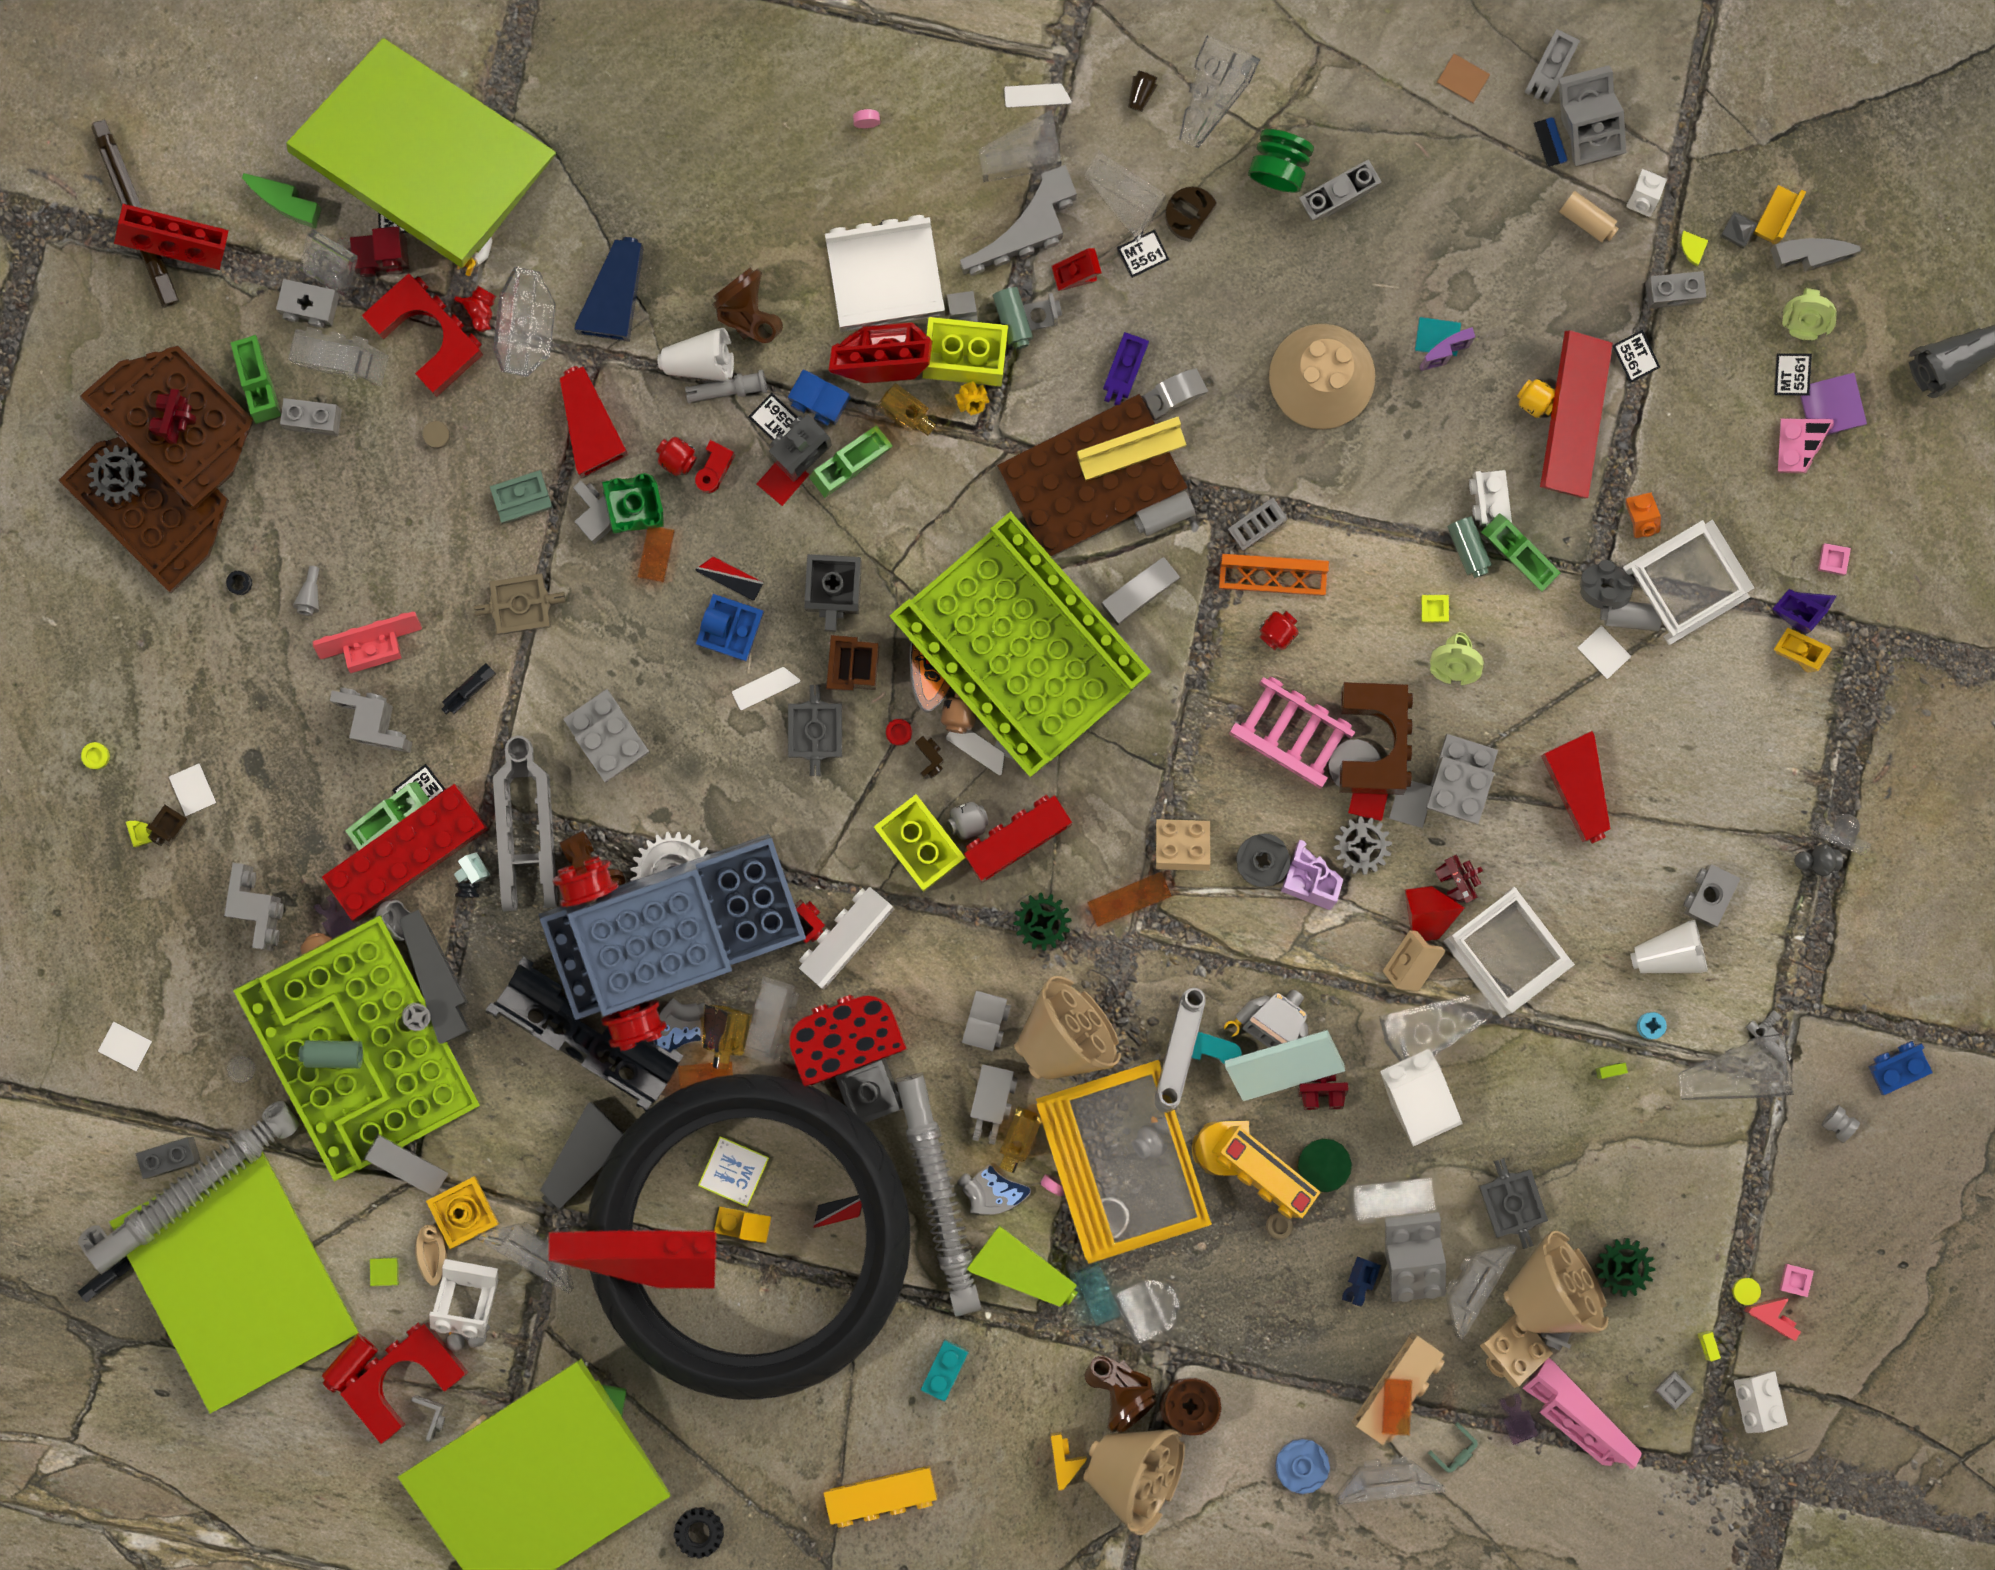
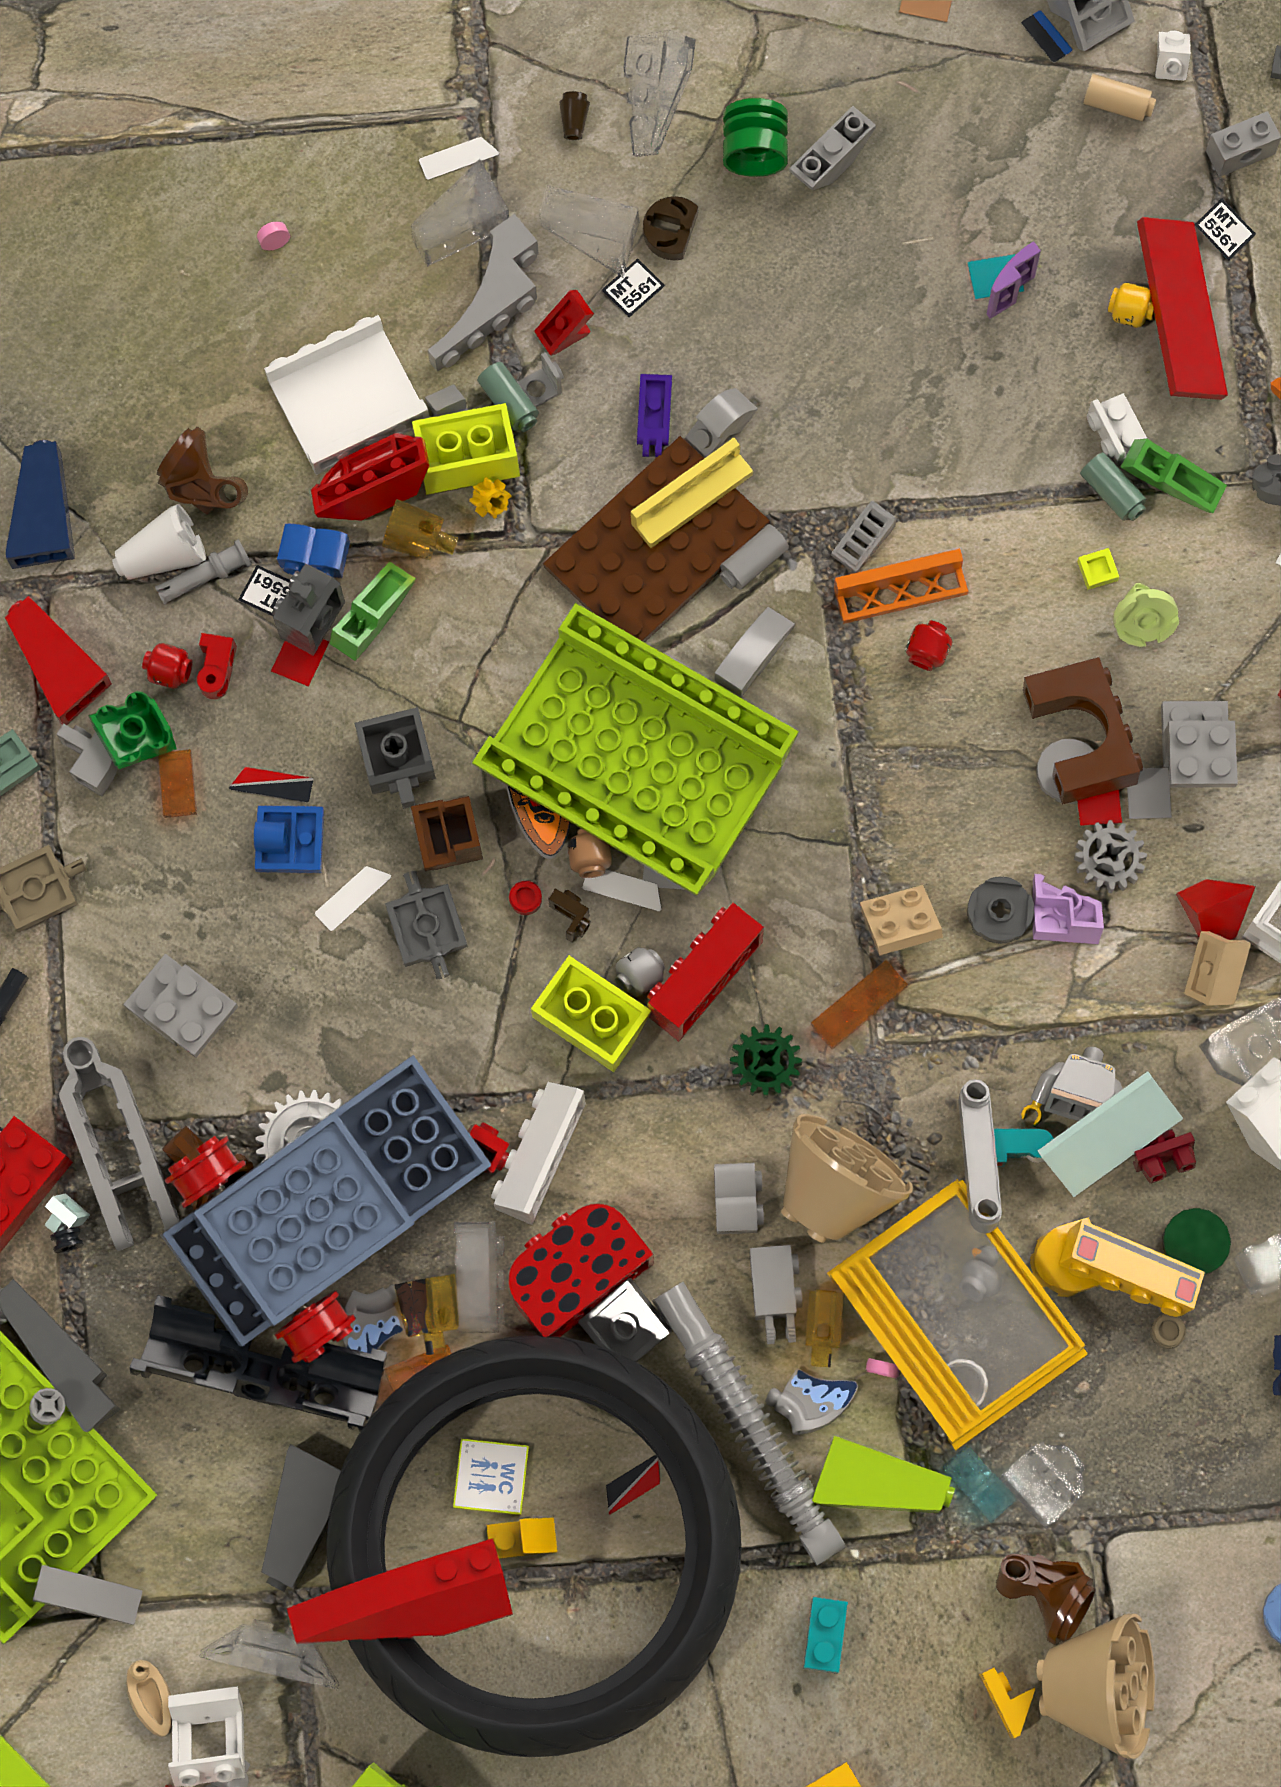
camera: 15 degrees left, 10 degrees down
lime tile [370,1258,399,1286] -> none
yellow plate [426,1176,499,1249] -> none
reddish brown wheel [1159,1378,1222,1436] -> none
bright pink fence [1229,676,1355,789] -> none
tan cone [1269,324,1375,429] -> none
dark red hips [1435,854,1483,903] -> none
neon yellow tile [1680,231,1708,266] -> none

